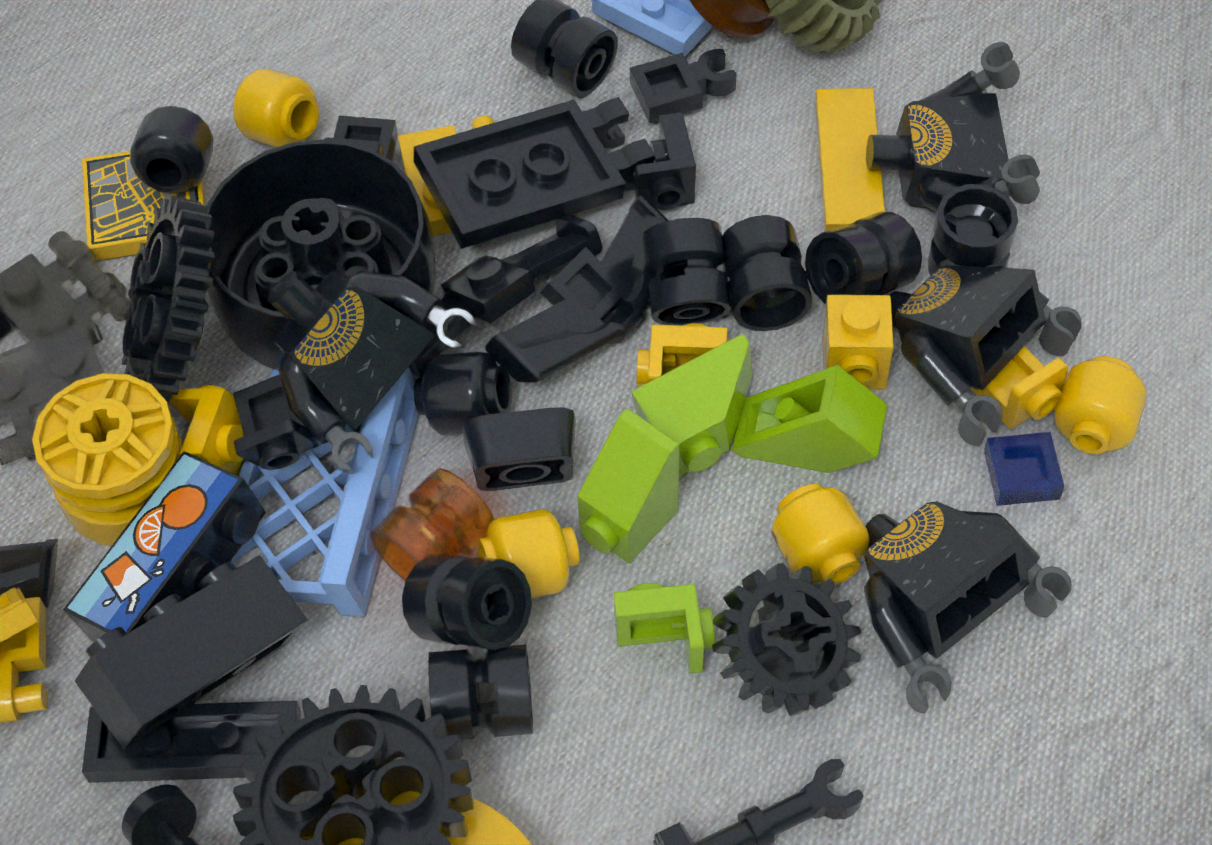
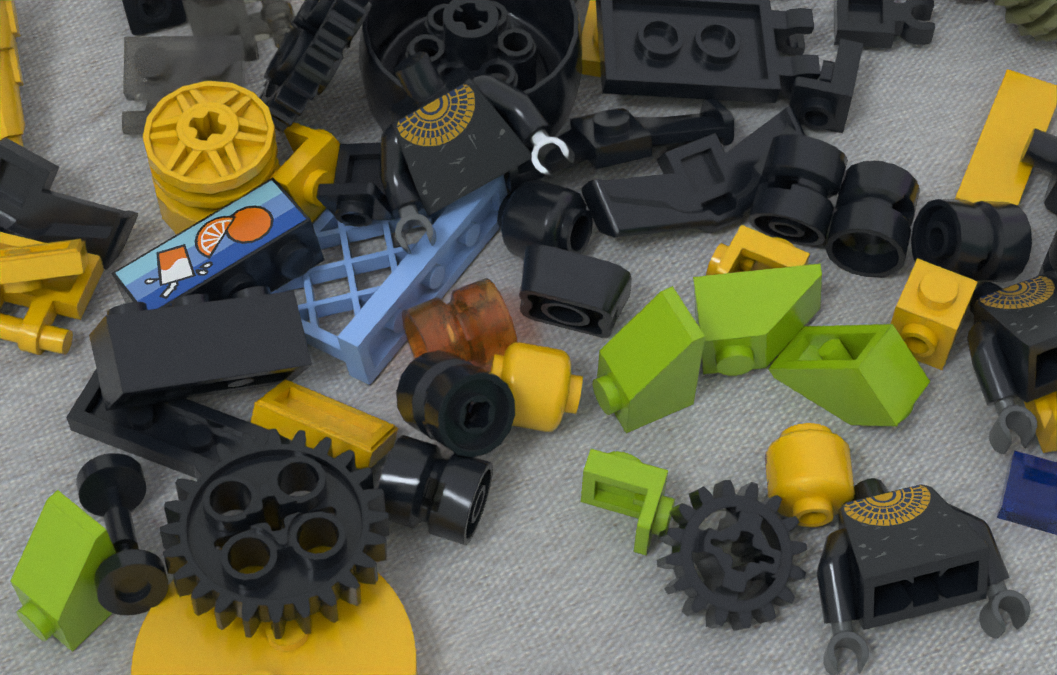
camera: 20 degrees right, 0 degrees up
none -> yellow tile [250,380,399,469]

